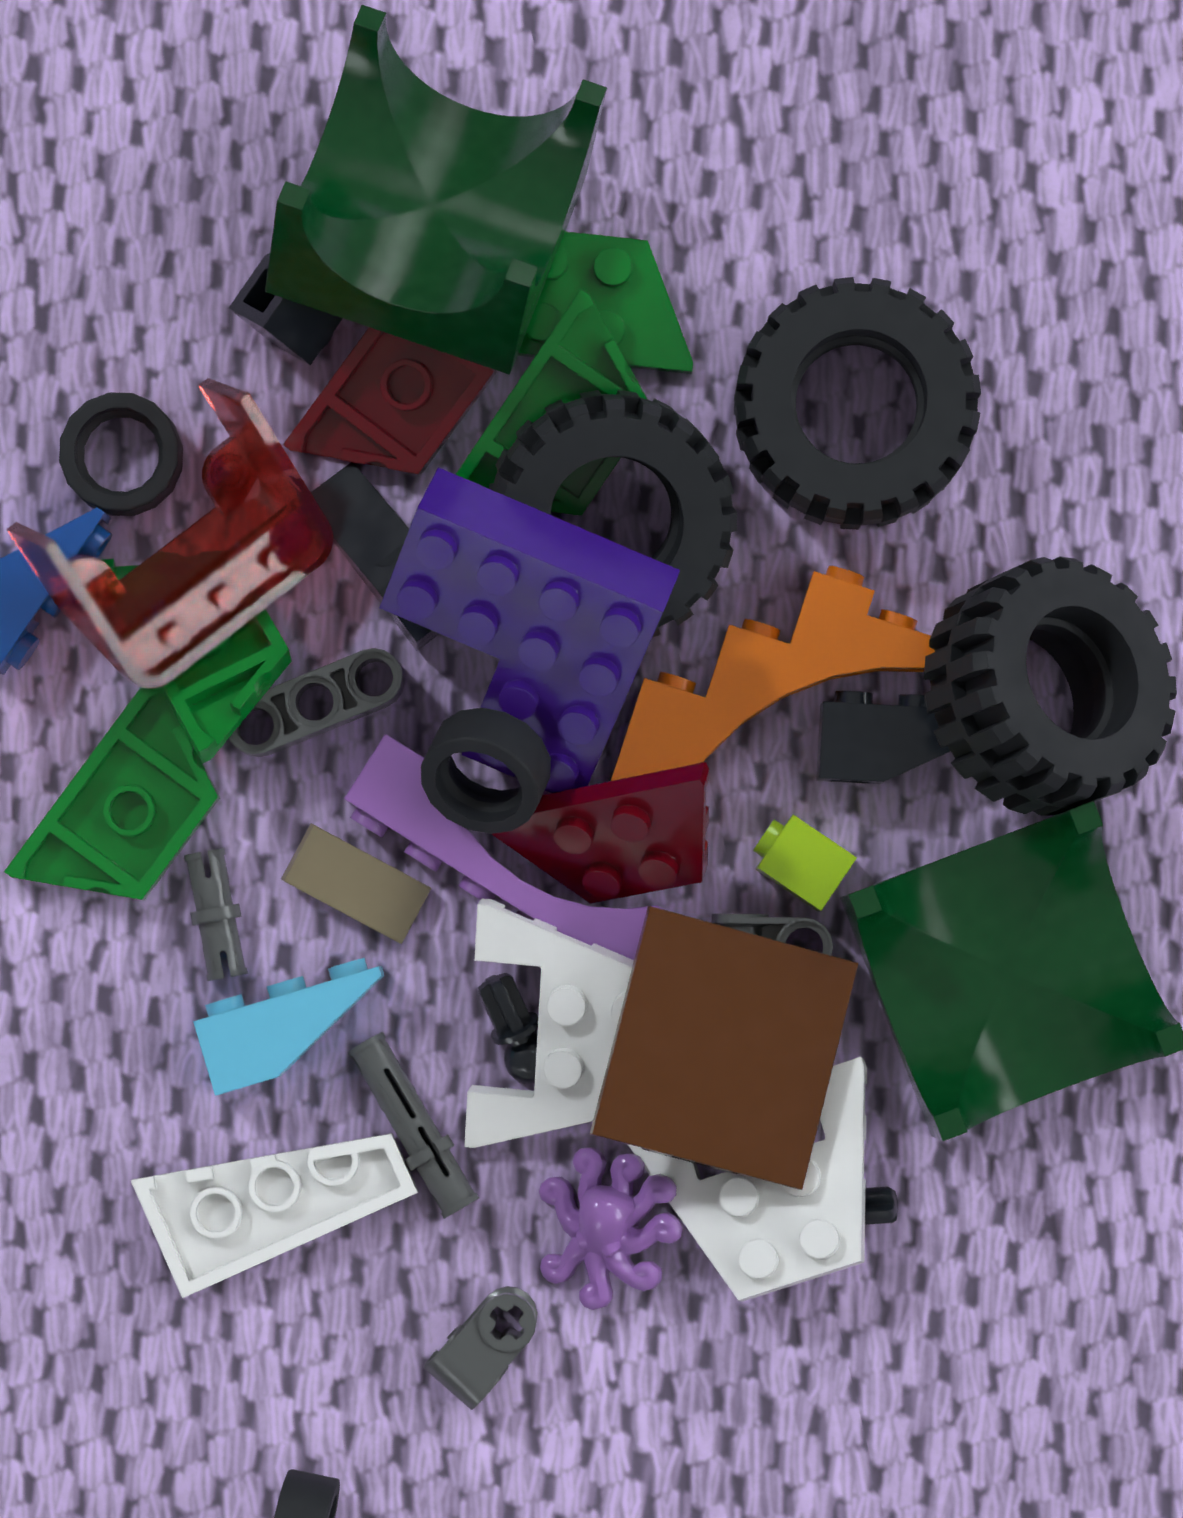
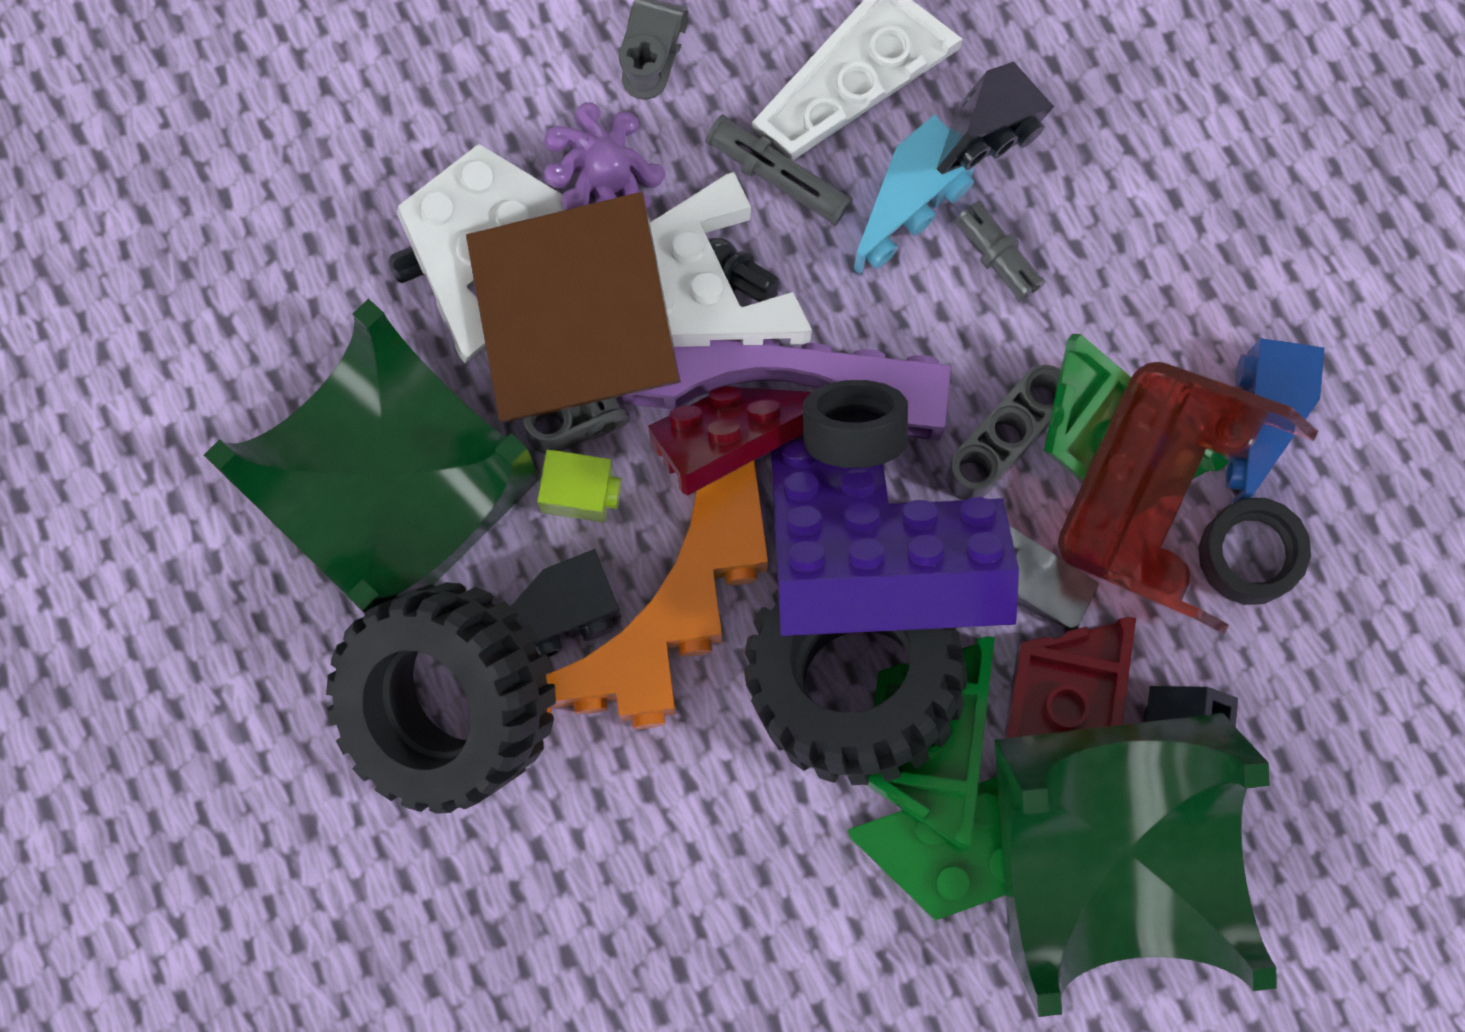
camera: 150 degrees right, 10 degrees down
green wing [4,674,220,900] -> none
dark tan slope [281,823,432,944] -> none
black tyre [733,277,981,530] -> none
none -> black slope [937,61,1054,175]

